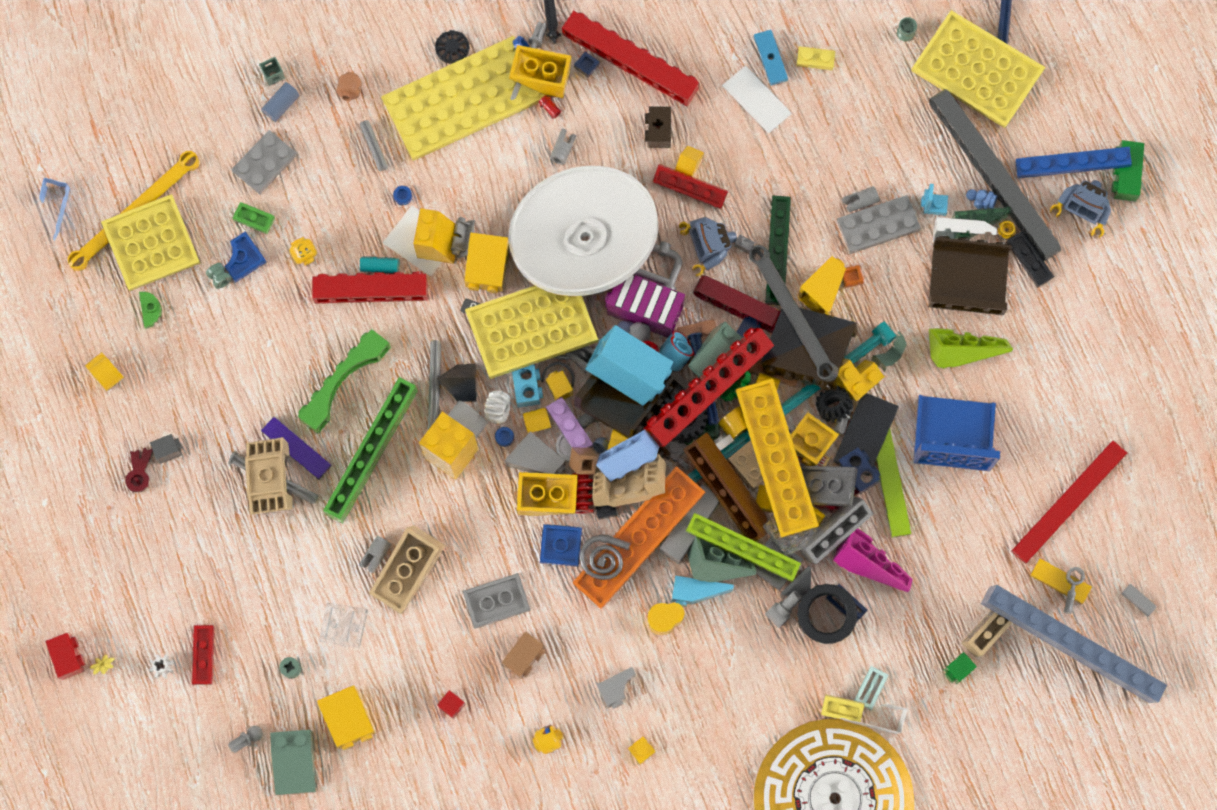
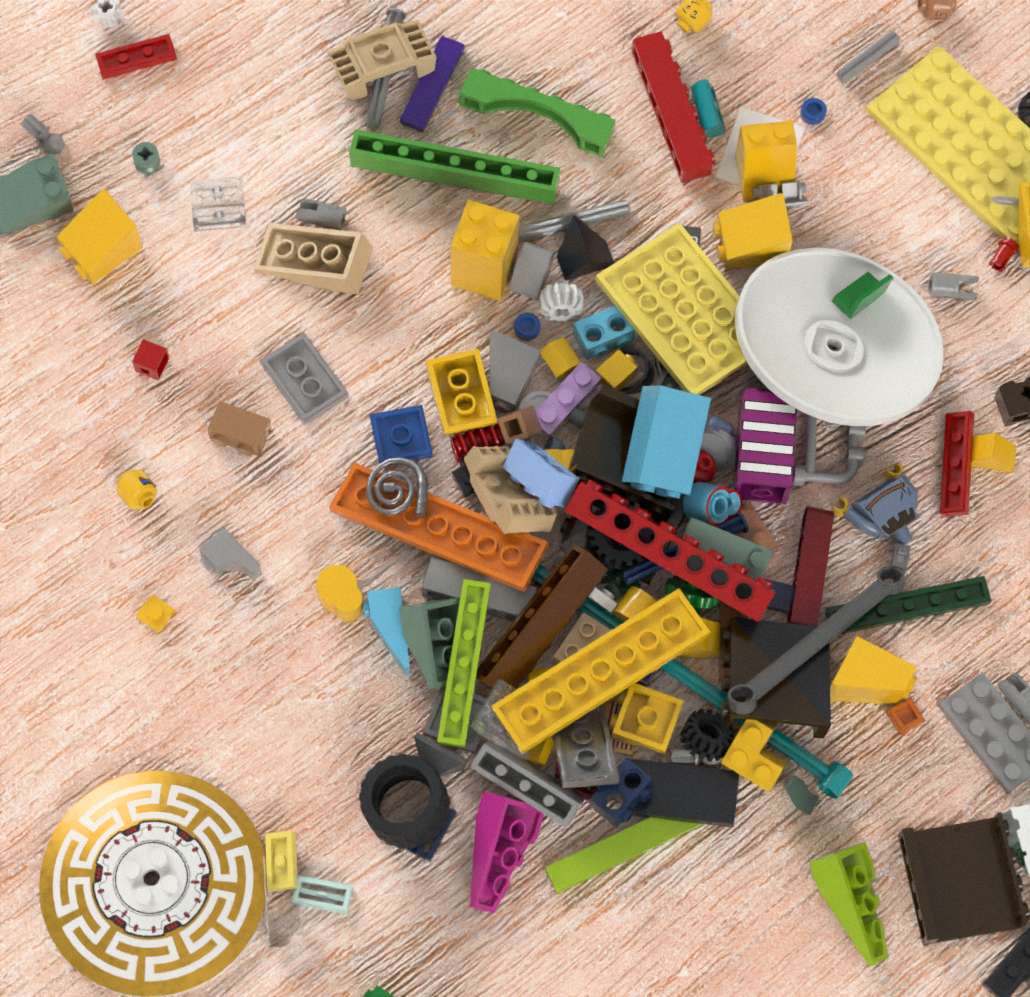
camera: 70 degrees right, 5 degrees down
light grey pin [765,591,802,628] -> none
blue bracket [913,395,1000,472] -> none
none -> green panel [832,271,894,319]

